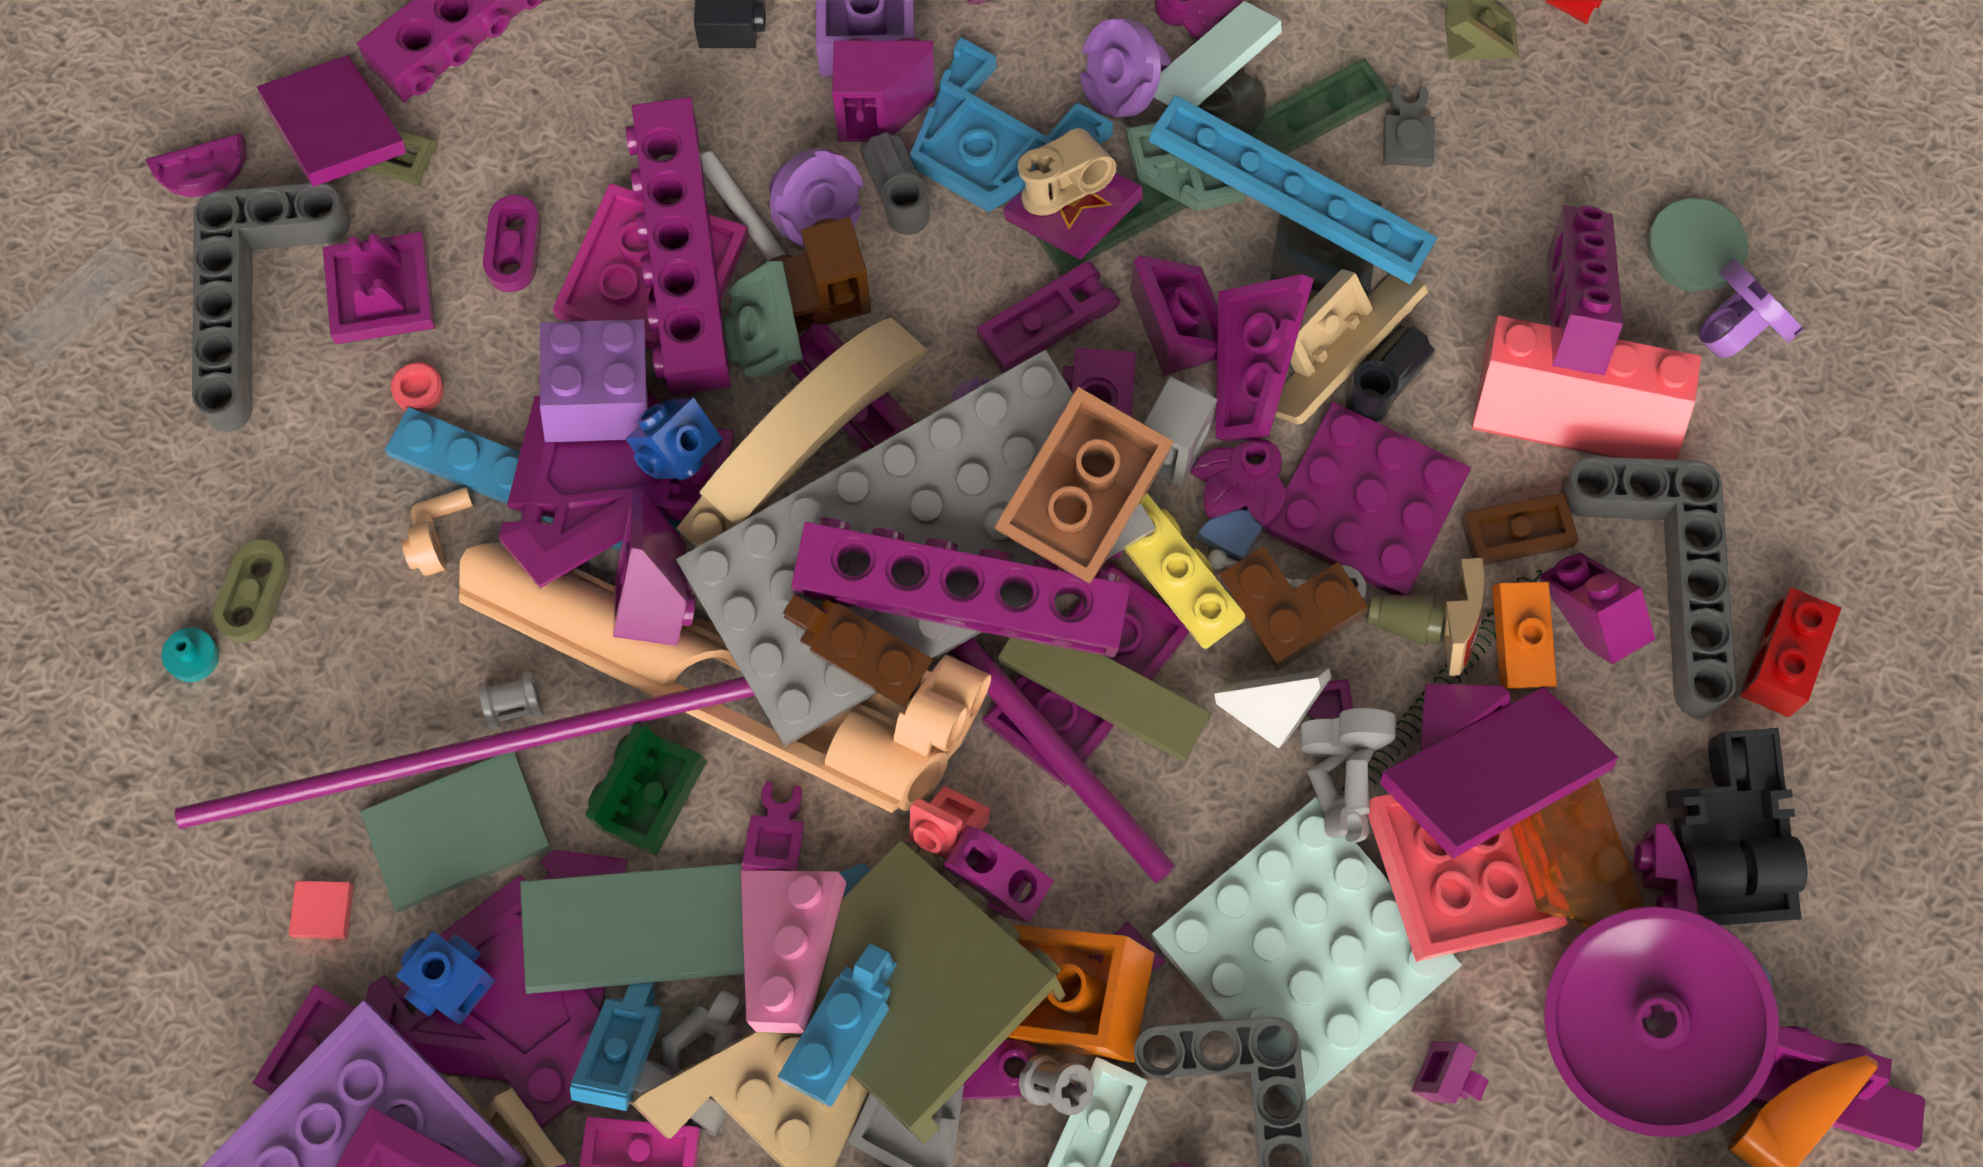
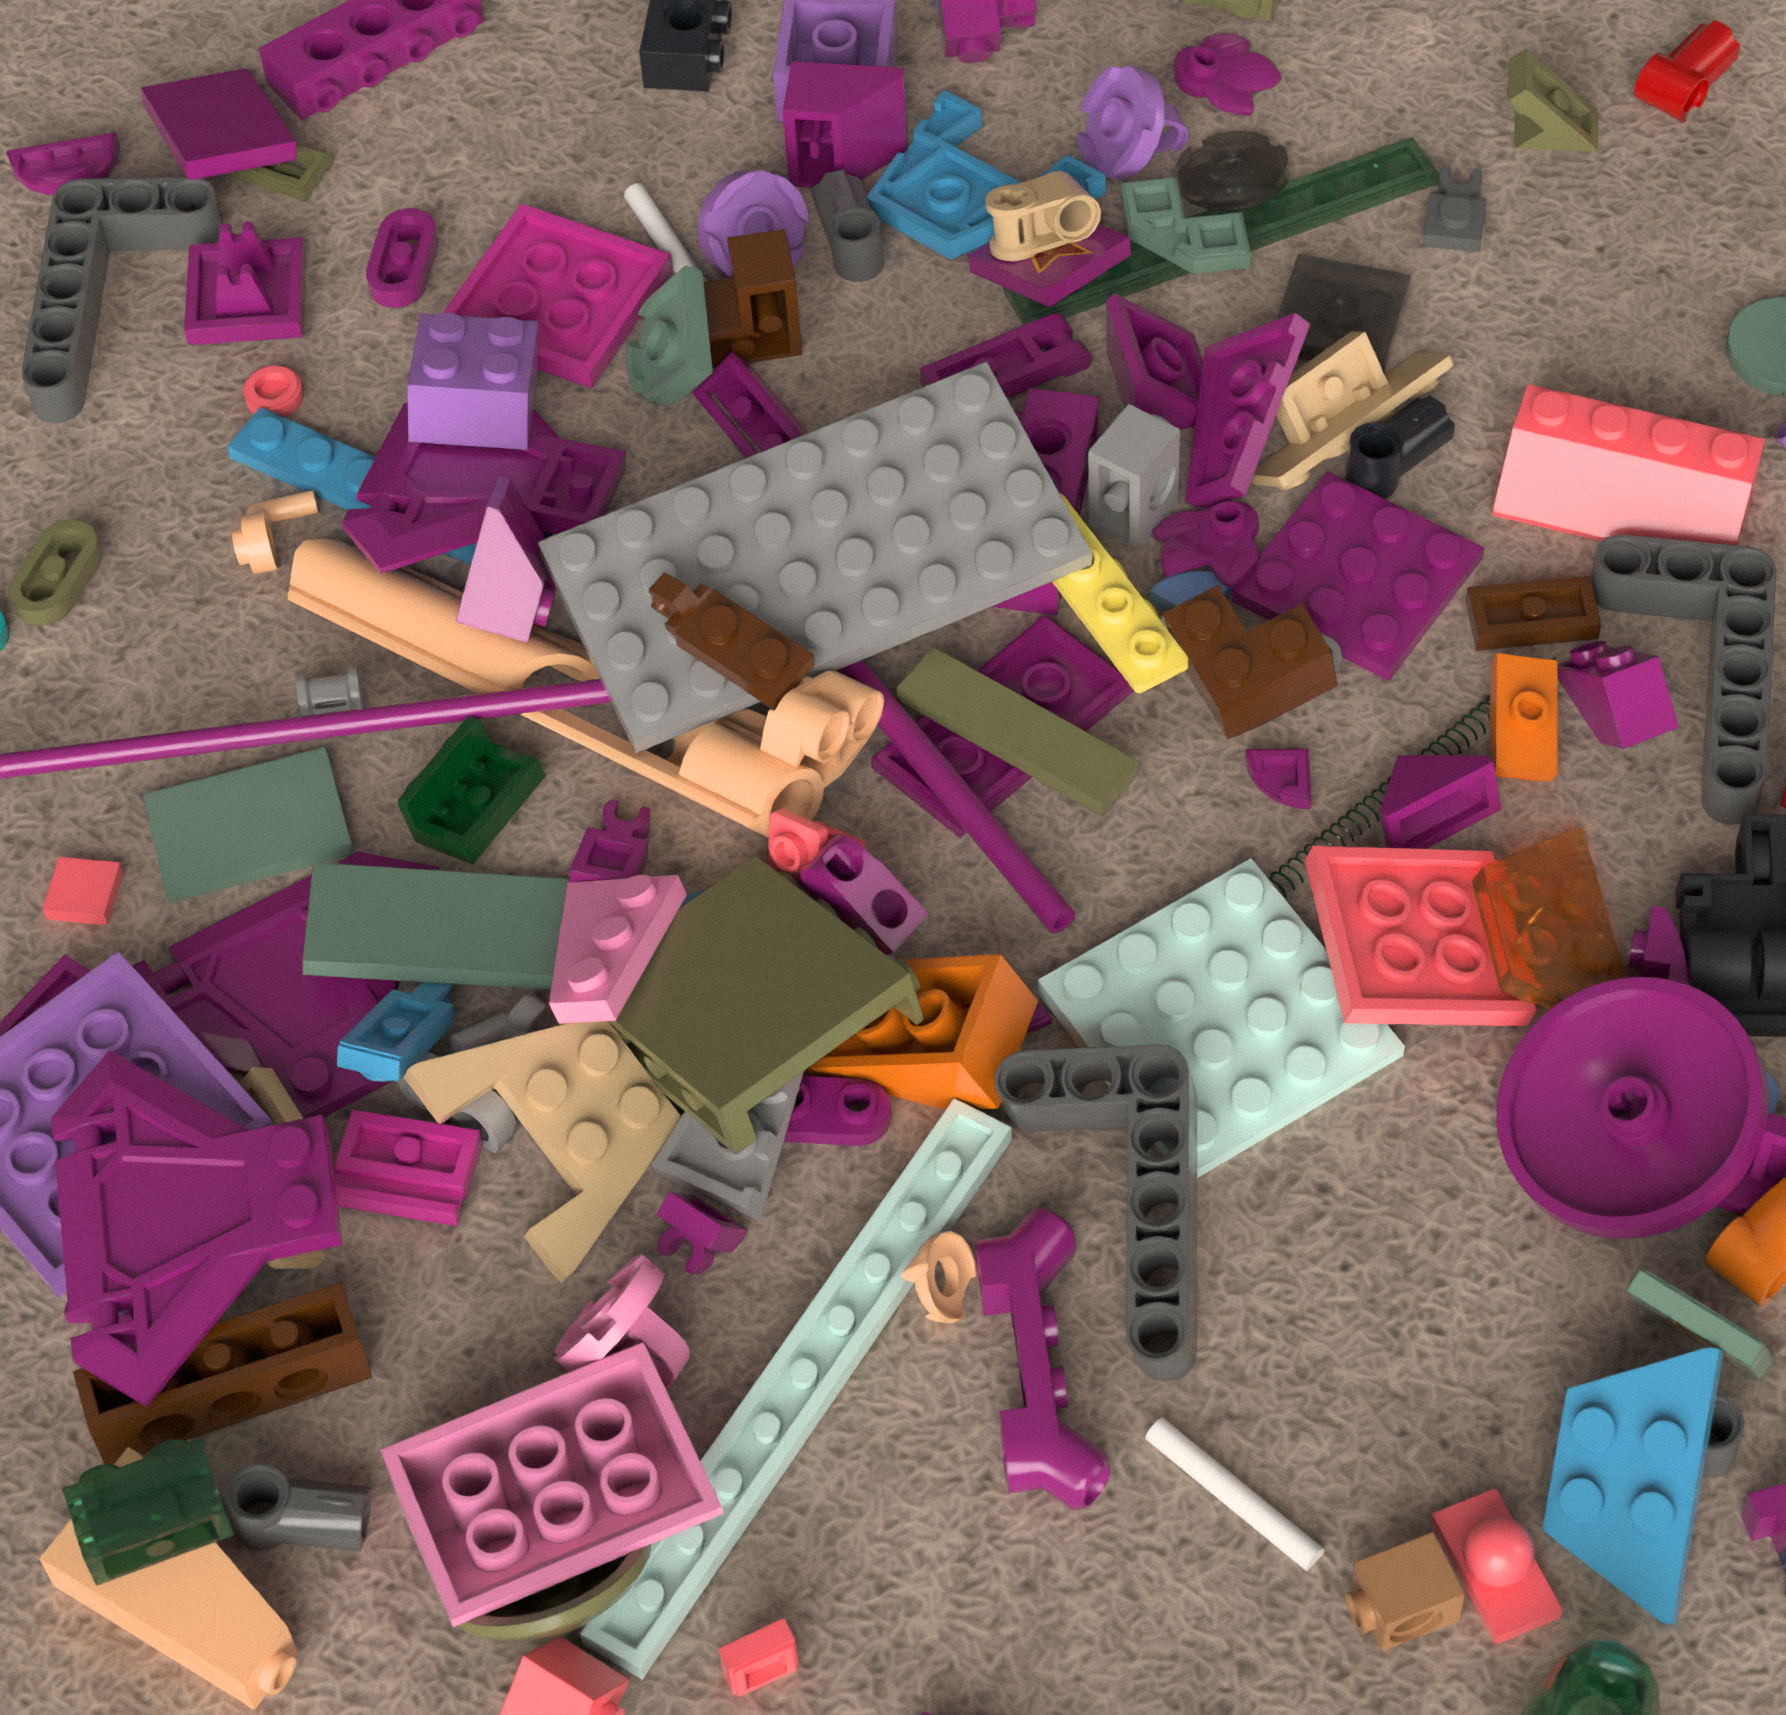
camera: 10 degrees right, 15 degrees down
blue brick [396,931,496,1025] -> none
magenta brick [625,97,732,396] -> none
blue brick [625,397,723,480] -> none
tan arch [676,318,928,547] -> none
dark azure hinge [778,943,897,1107] -> none
magenta brick [791,517,1131,657] -> none
nougat slope [994,387,1174,584] -> none
light grey bush [1019,1054,1094,1115] -> none
dark azure plate [1149,95,1437,285] -> none
light aqua tile [1154,1,1282,106] -> none
white slope [1214,668,1331,748] -> none
light grey piece [1301,708,1396,843] -> none
olive cone [1368,594,1446,646] -> none
magenta tile [1380,687,1618,859] -> none
magenta tile [1411,1041,1489,1104] -> none
tan slope [1443,558,1484,676] -> none
magenta brick [1547,205,1623,376] -> none

